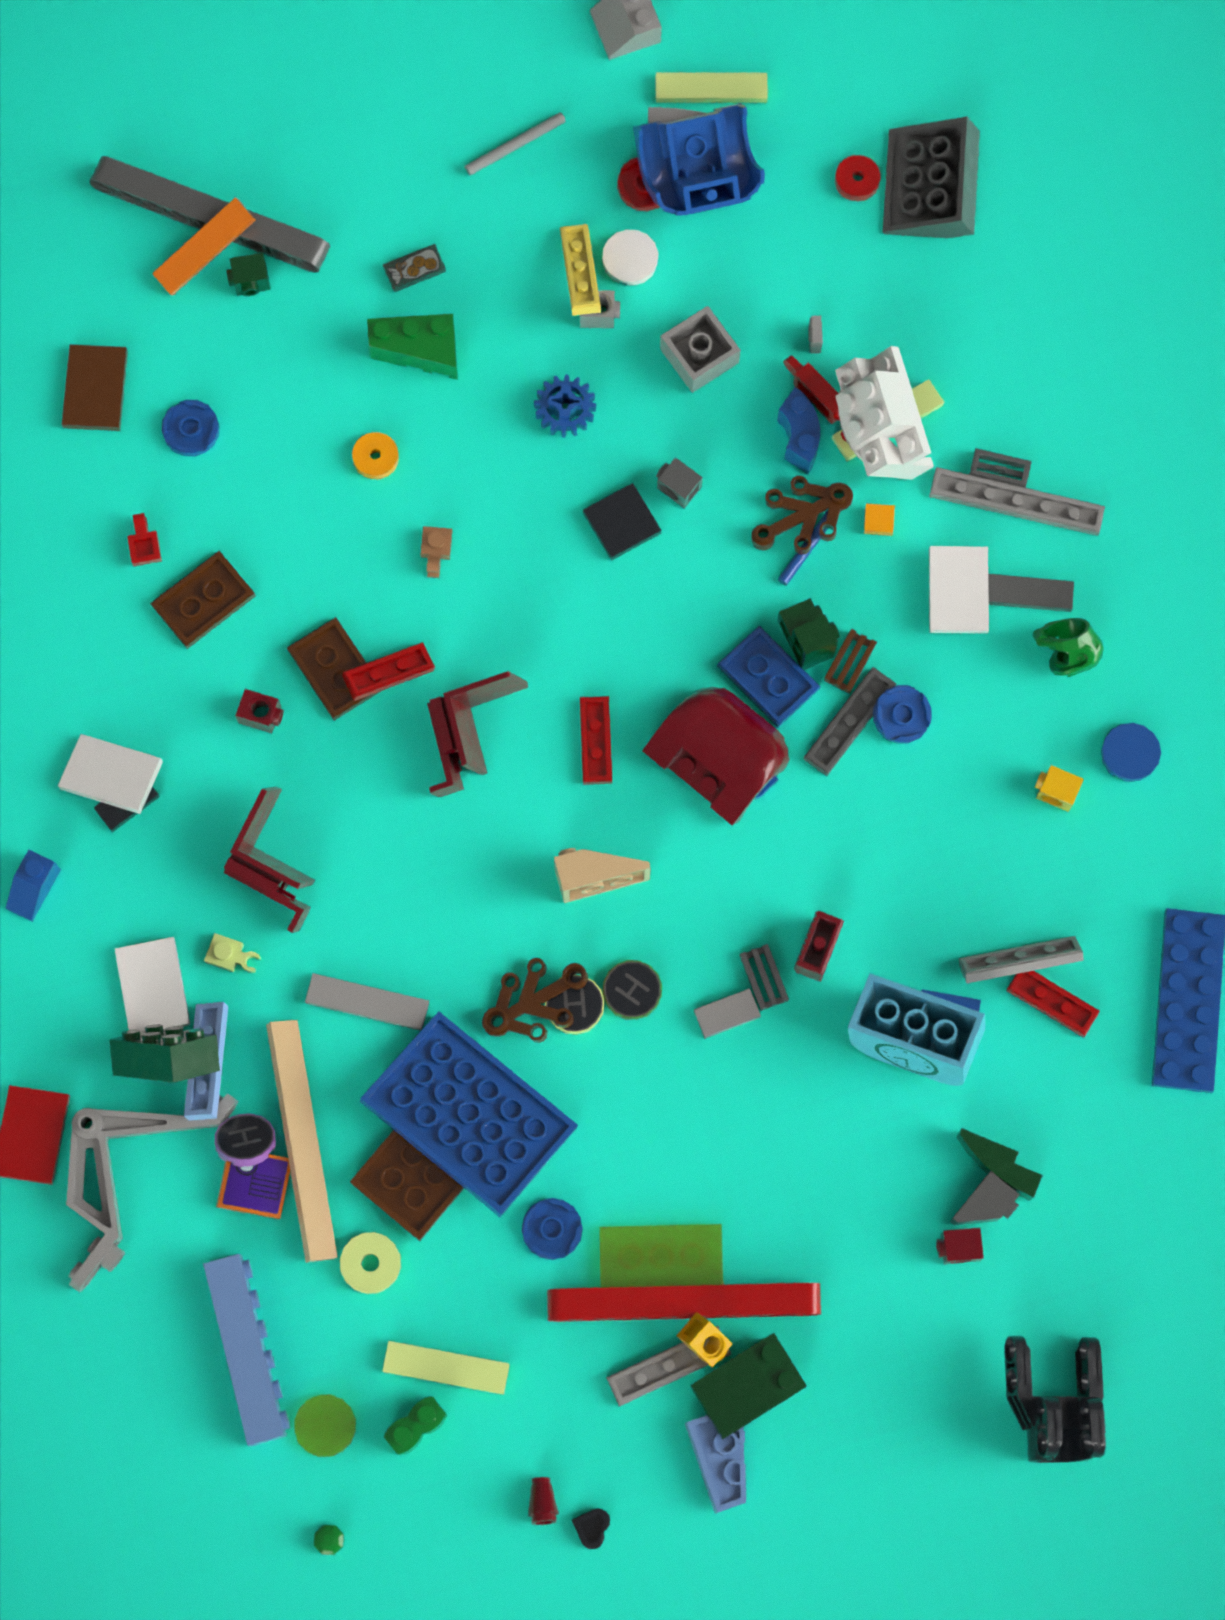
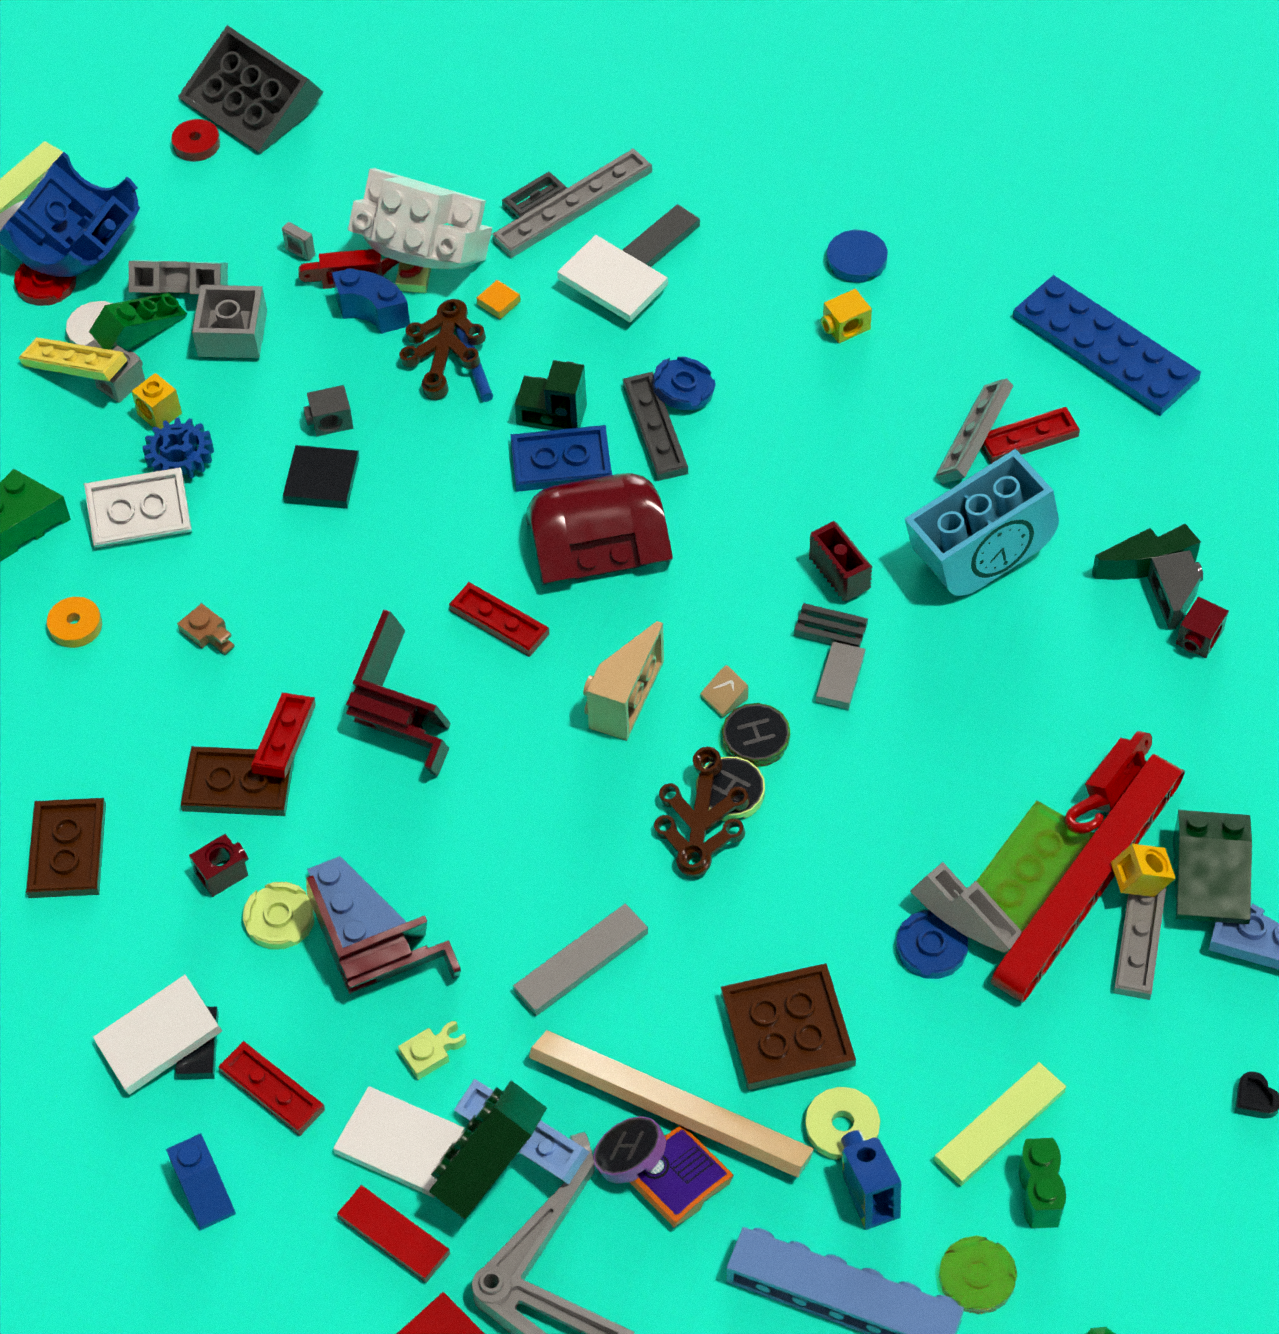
camera: 50 degrees left, 20 degrees down
blue plate [360,1011,578,1217] -> none
dark red cone [528,1477,559,1525] -> none
reddish brown tile [824,629,877,694] -> none
green helmet [1033,618,1104,677] -> none
none -> white tile [84,467,192,548]
none -> green slope [89,293,187,350]
none -> light grey arch [129,260,228,294]
none -> yellow brick [131,373,182,429]
none -> red tile [218,1041,325,1136]
none -> yellowish green tile [243,882,315,950]
none -> medium blue wing [307,856,406,948]
none -> red tile [337,1185,450,1283]
none -> tan slope [700,665,748,717]
none -> blue torso [841,1130,901,1230]
none -> light grey slope [910,862,1022,953]
none -> red piece [1064,731,1152,834]

